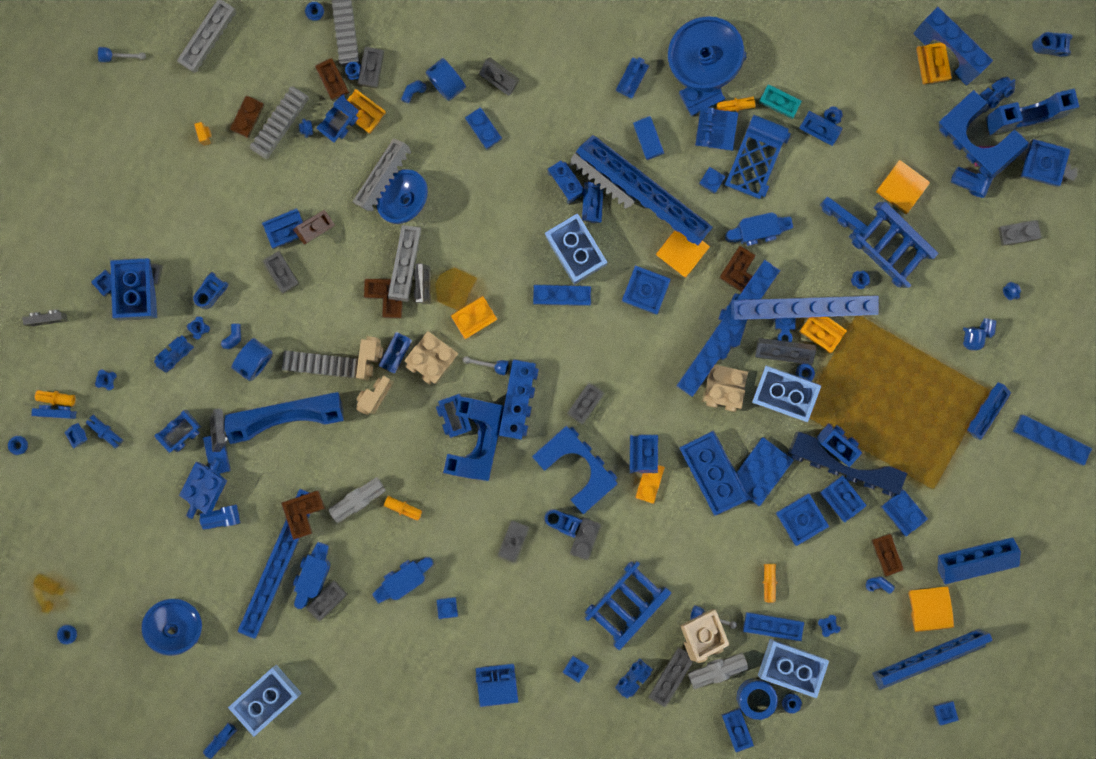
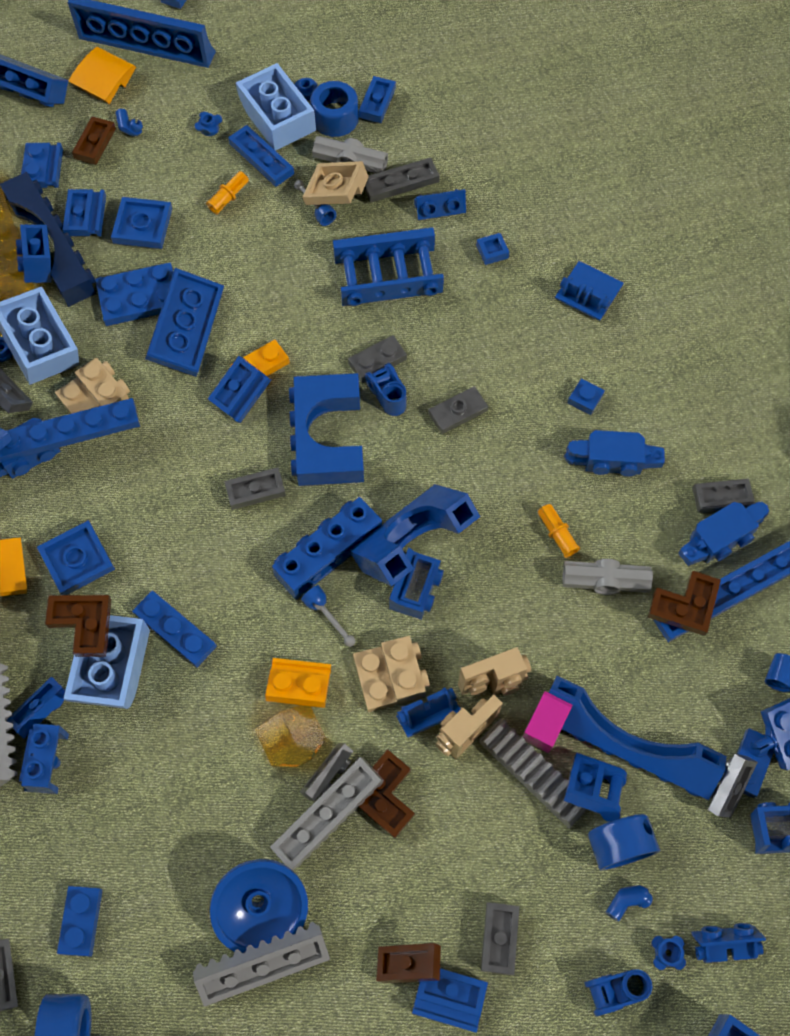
camera: 140 degrees left, 20 degrees down
none -> reddish brown plate [45,595,111,657]
none -> dark pink slope [522,691,573,753]
none -> blue plate [564,752,627,822]

